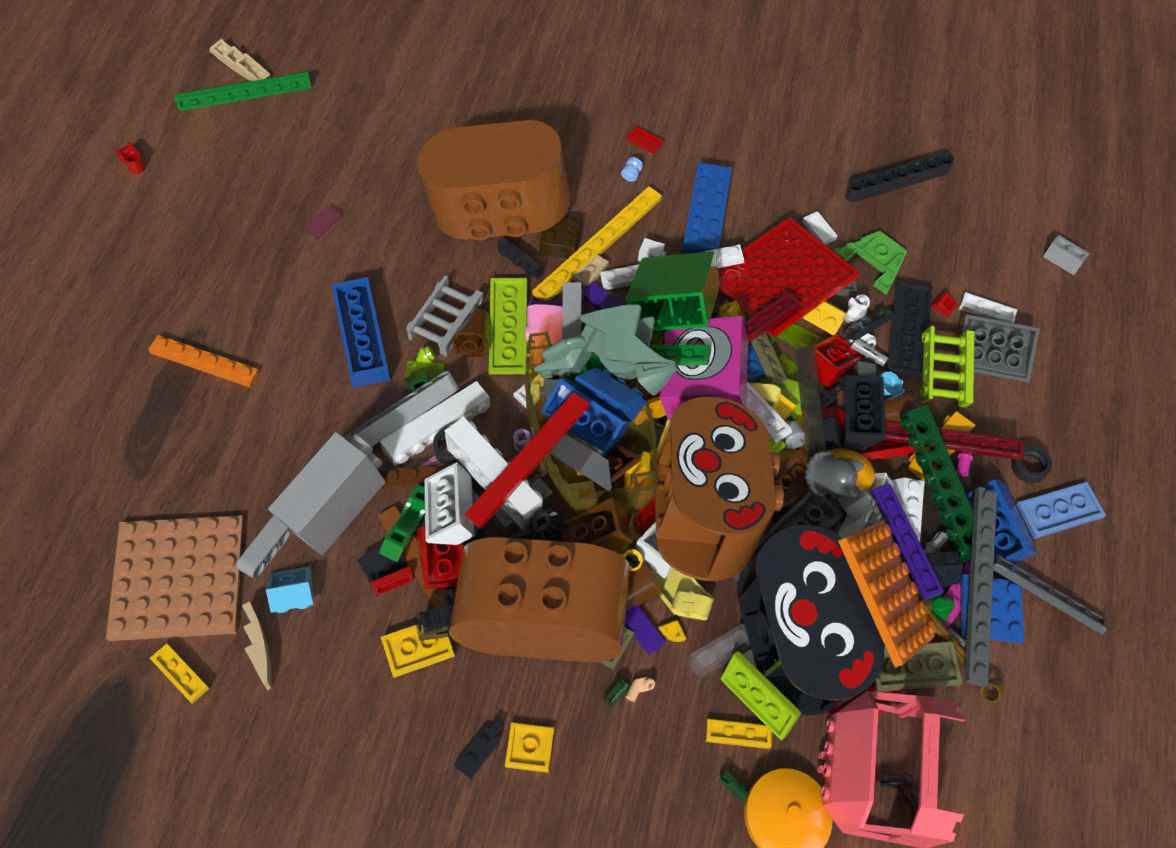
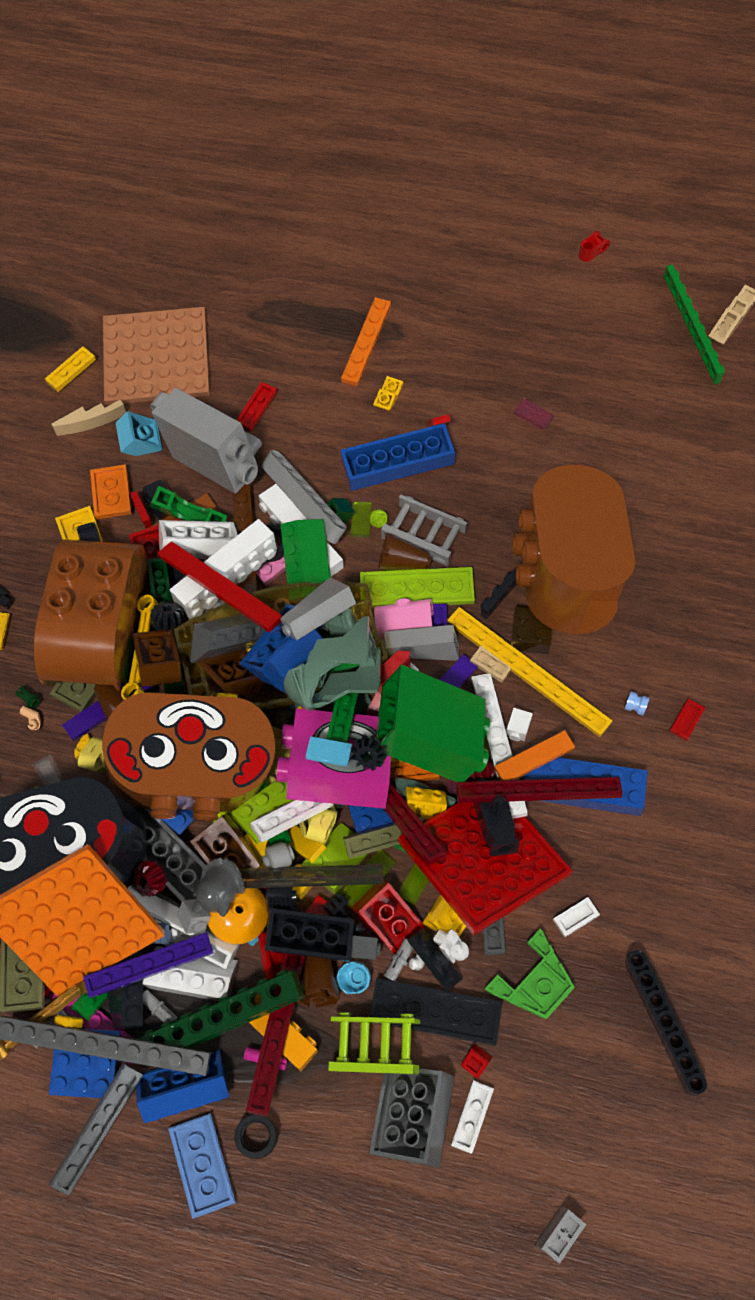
camera: 95 degrees right, 5 degrees up
none -> yellow tile [54,1015,83,1028]
none -> orange plate [90,464,132,520]
none -> red plate [236,382,277,432]
none -> green slope [280,519,331,600]
none -> light grey slope [280,578,356,640]
none -> medium azure panel [306,736,352,766]
none -> black gear [351,734,387,771]
none -> yellow slope [373,376,404,411]
none -> red tile [427,414,451,427]
none -> dark red tile [456,777,623,803]
none -> black piece [473,779,520,857]
none -> orange tile [494,730,575,780]

